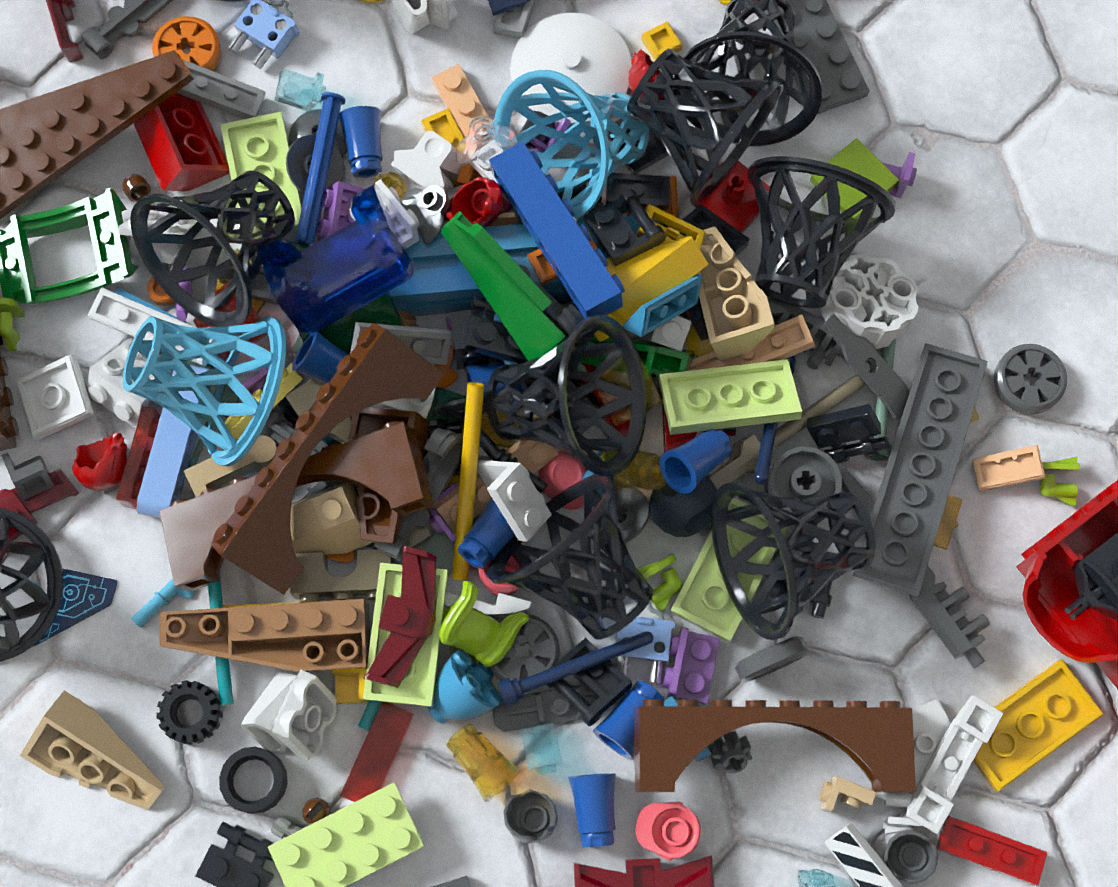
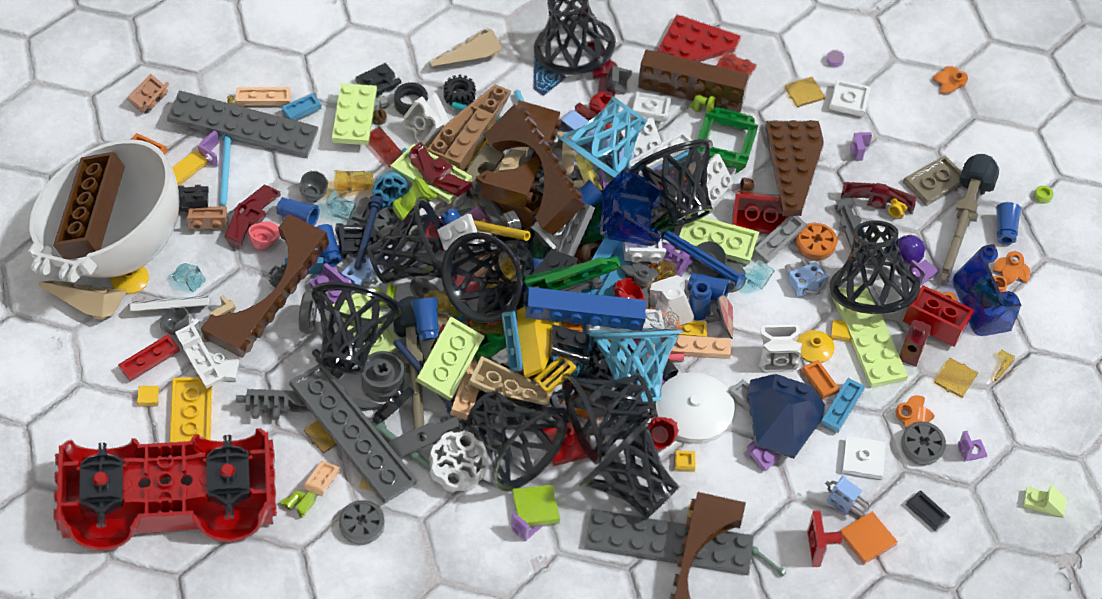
camera: 120 degrees right, 20 degrees down
none -> yellow tile [137,385,159,406]
none -> blue plant [688,280,712,321]
none -> shield [706,296,733,339]

